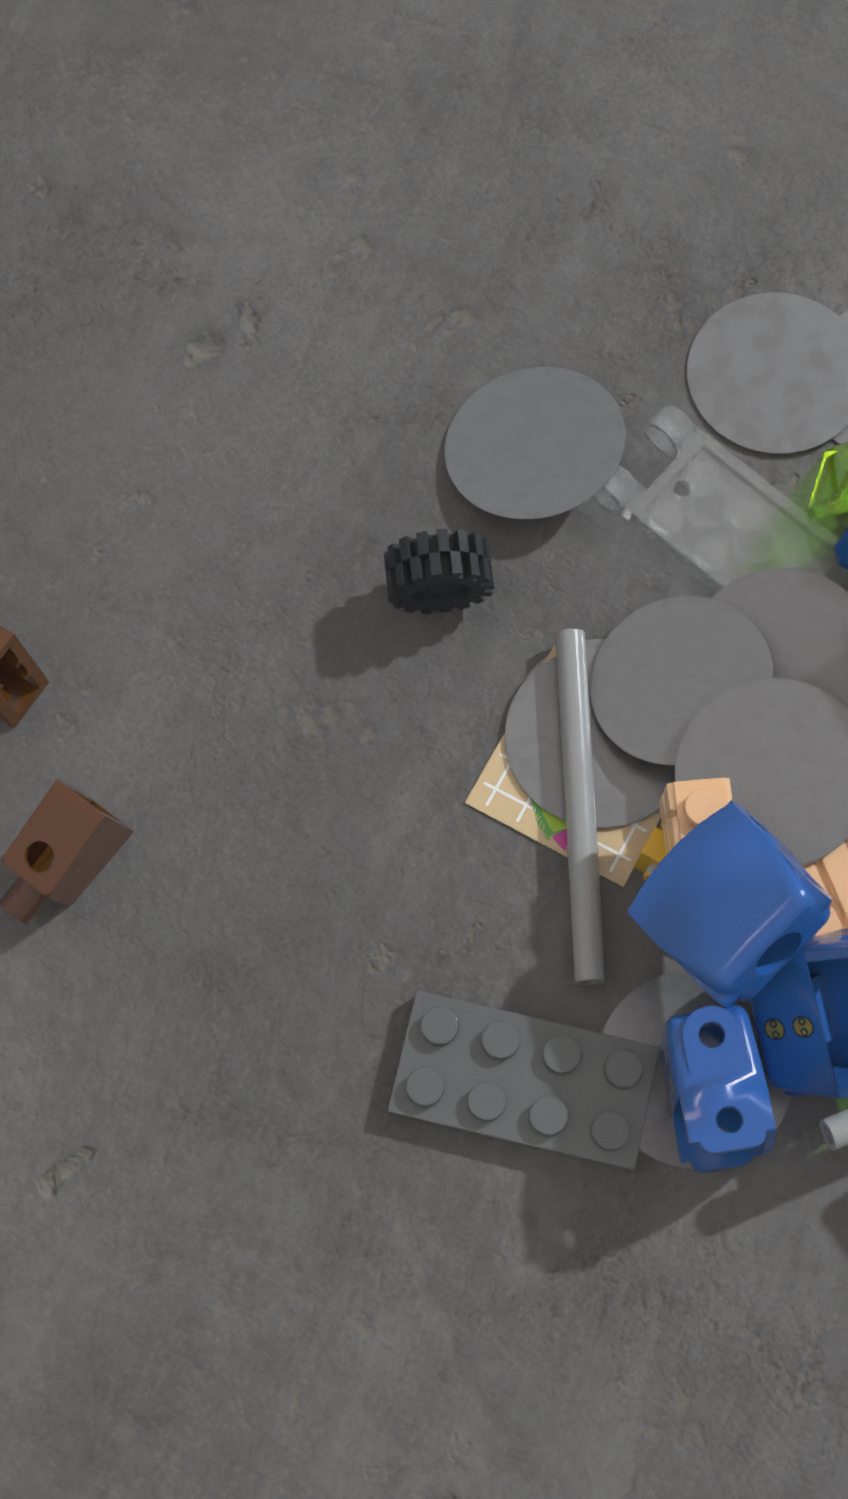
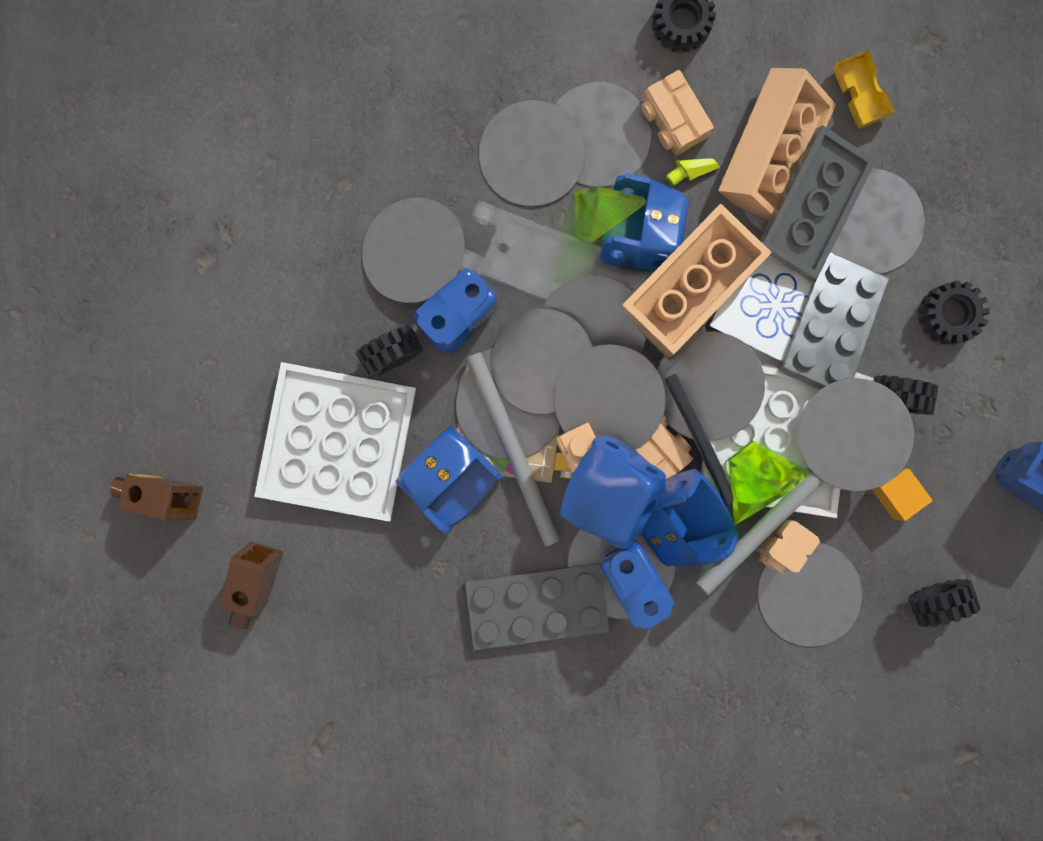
camera: 25 degrees left, 15 degrees up
none -> white plate [254,362,416,522]
none -> blue piece [395,425,505,535]
none -> blue piece [413,268,497,355]

